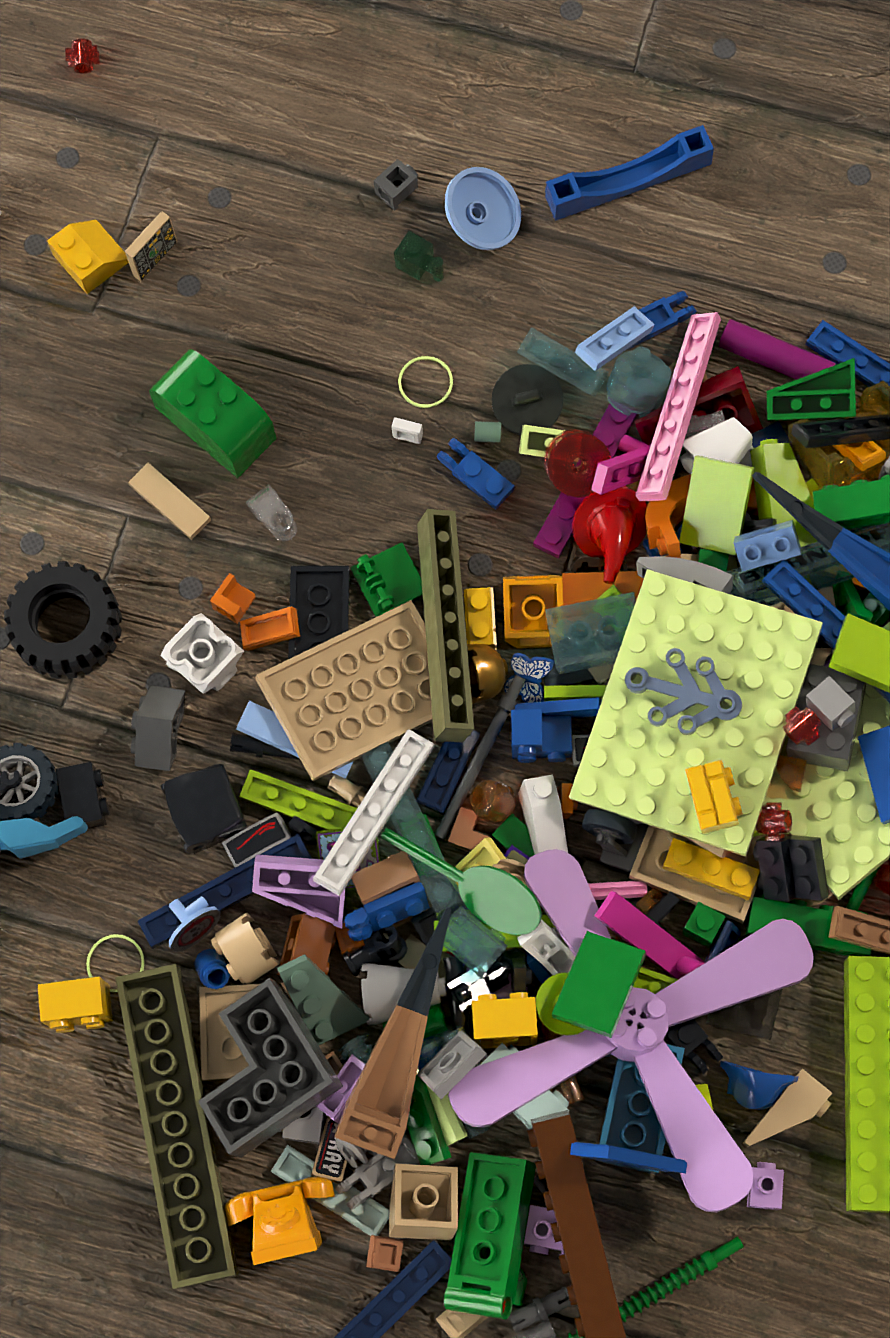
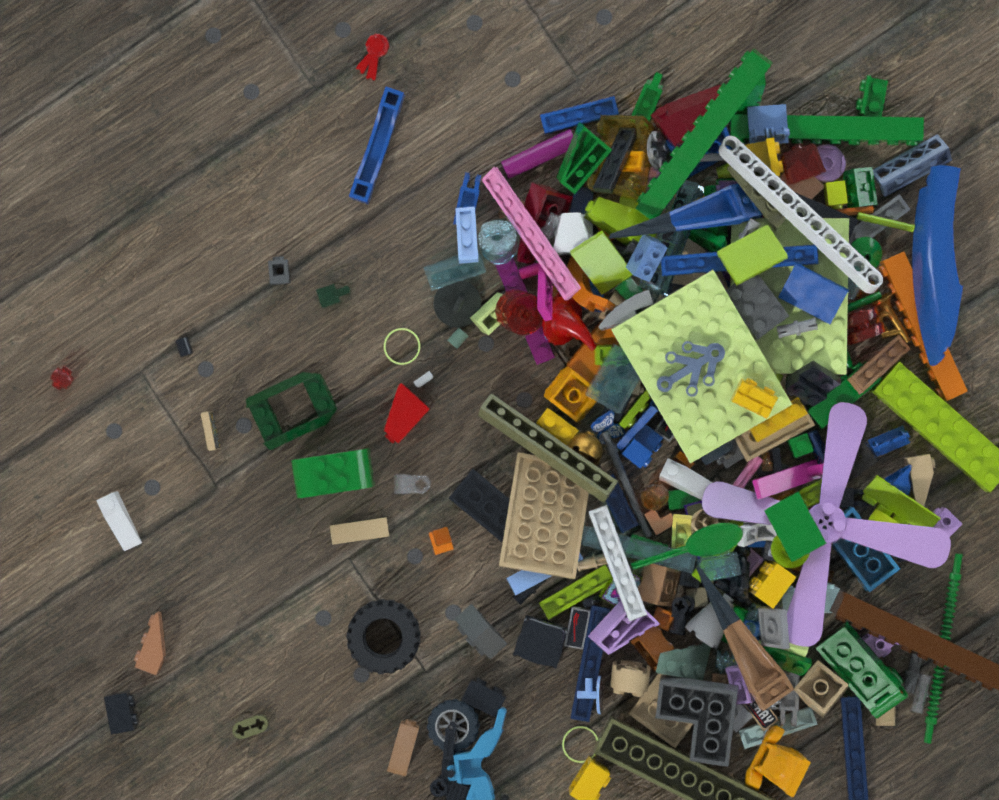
camera: 55 degrees left, 15 degrees up
yellow slope [47,220,129,294] -> none
white piece [160,613,244,694] -> none
blue brick [194,949,230,989] -> none
orange tile [240,606,300,651] -> none
blue hinge [344,882,430,942] -> none
green hinge [350,542,423,617] -> none
nougat tile [366,1235,404,1272] -> none
blue hinge [437,438,515,510] -> none
light blue dish [445,167,521,250] -> none
black plate [511,958,532,993] -> none
blue tile [570,1142,687,1174] -> none
clear red gear [756,802,792,841] -> none
clear orange tile [776,755,807,792] -> none
clear red gear [783,706,822,746] -> none
light grey brick [806,676,855,732] -> none
none -> black hinge [175,337,193,357]
none -> dark green wedge [246,372,338,451]
none -> red piece [356,34,390,80]
none -> red slope [384,383,431,444]
none -> light grey pin [777,318,818,338]
none -> lime windscreen [862,475,940,527]
none -> blue hinge [868,425,910,458]

